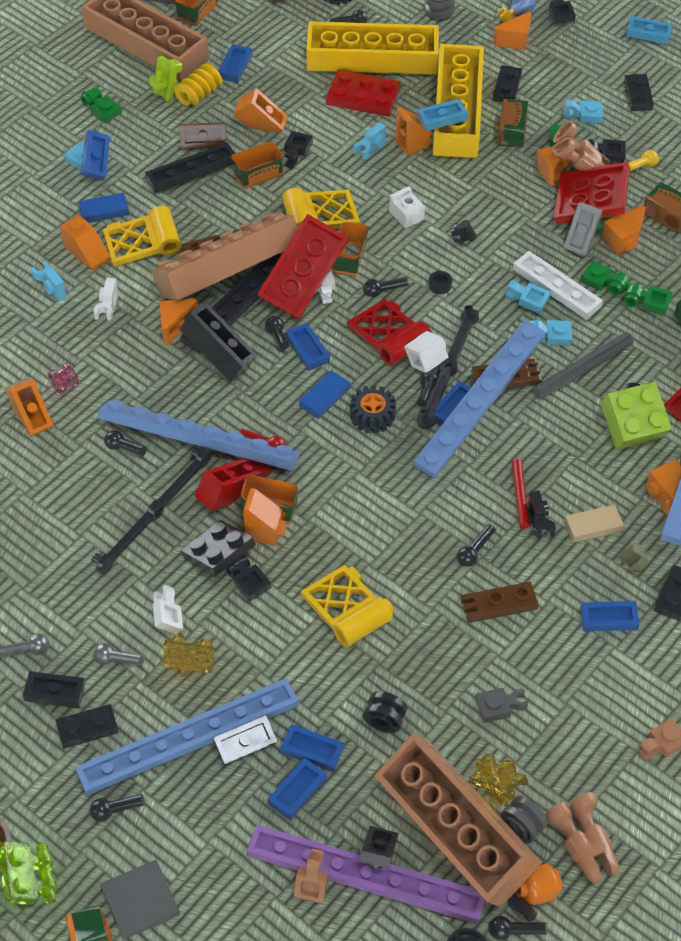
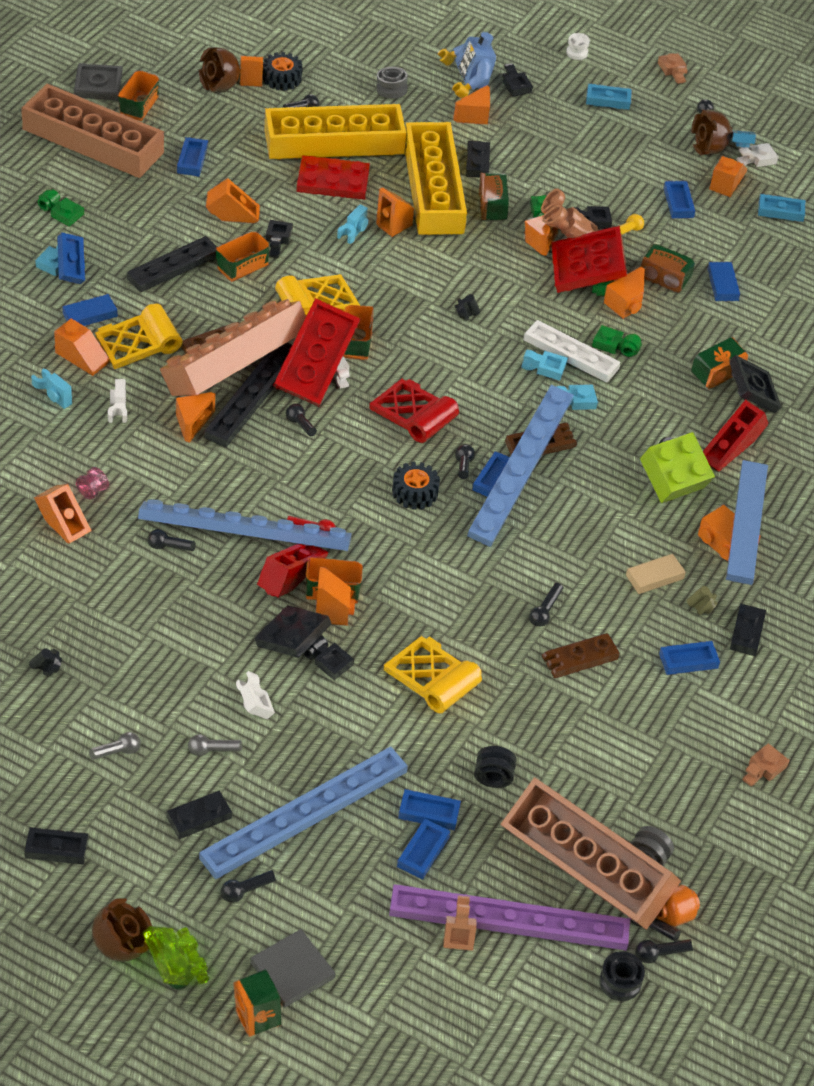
camera: 15 degrees left, 5 degrees down
black plate [23,671,86,708] -> none
black piece [91,448,212,574] -> none
lime hips [148,56,183,102] -> none
clear yellow hips [163,635,214,677] -> none
yellow piece [174,62,223,106] -> none
black brick [179,302,257,382] -> none
plate [180,123,226,148] -> none
plate [212,715,278,766] -> none
blue tile [285,323,330,371] -> none
blue tile [299,370,351,419] -> none
black plate [359,826,399,869] -> none
black bar [363,276,409,297] -> none
white brick [389,186,425,228] -> none
white brick [404,331,449,373] -> none
black piece [416,305,479,429] -> none
dark azure plate [417,99,468,131] -> none
black tile [428,271,452,294] -> none
clear yellow hips [470,754,528,805] -> none
dark grey plate [476,688,528,723] -> none
red bar [512,459,530,529] -> none
black plate [527,490,556,539] -> none
dark grey axle [533,332,634,399] -> none
nougat piece [545,792,620,884] -> none
medium azure plate [563,100,603,124] -> none
light grey plate [563,202,603,256] -> none
green plate [623,283,673,316] -> none
black plate [624,74,654,111] -> none

